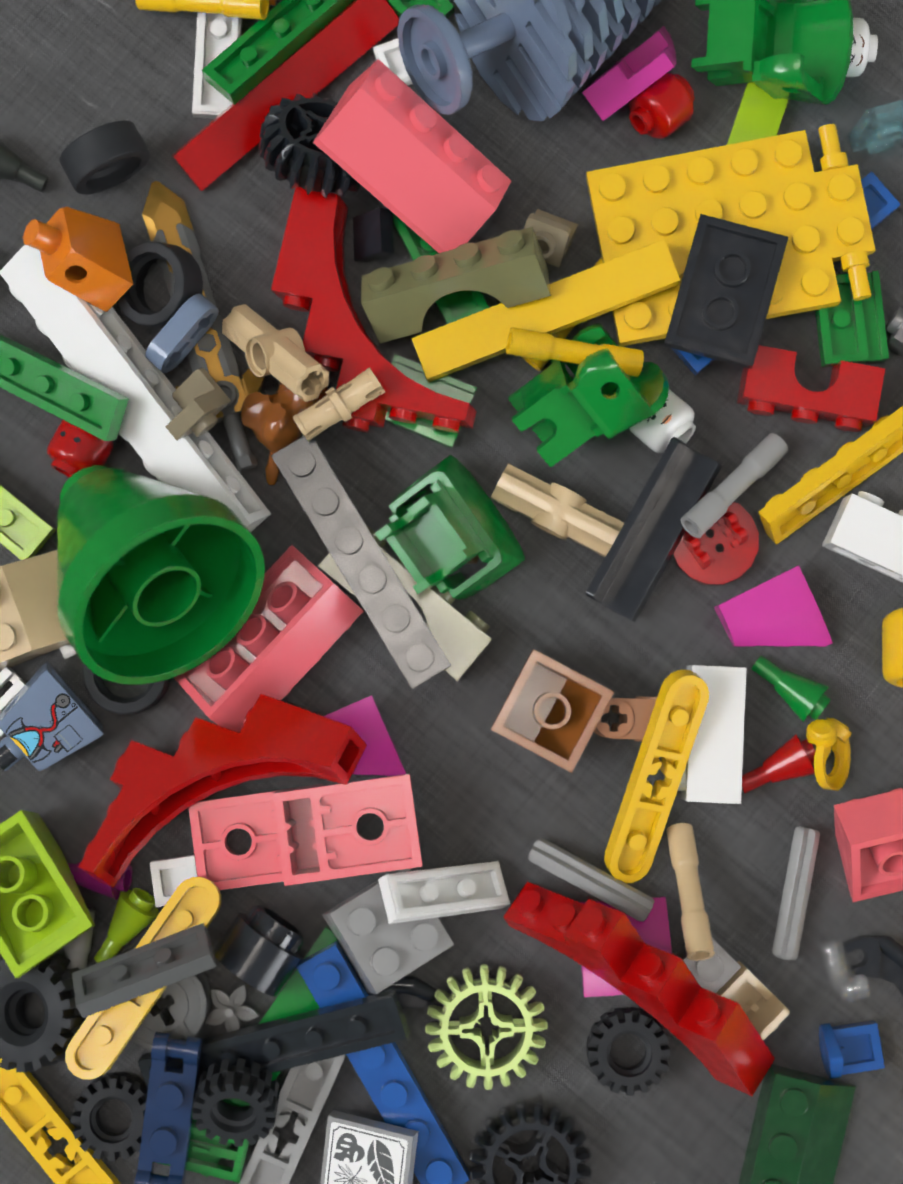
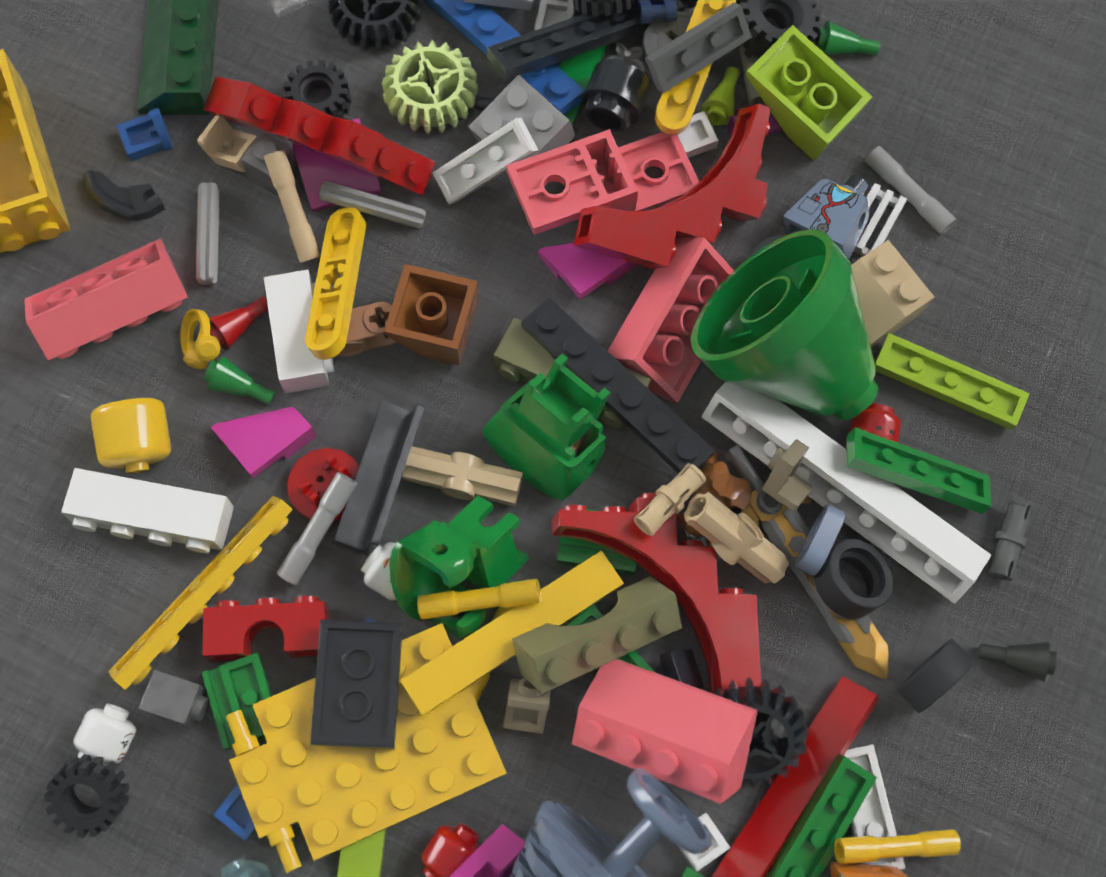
camera: 165 degrees right, 15 degrees down
orange torso [23,206,133,312] -> none
clear arm [820,939,871,1003] -> none

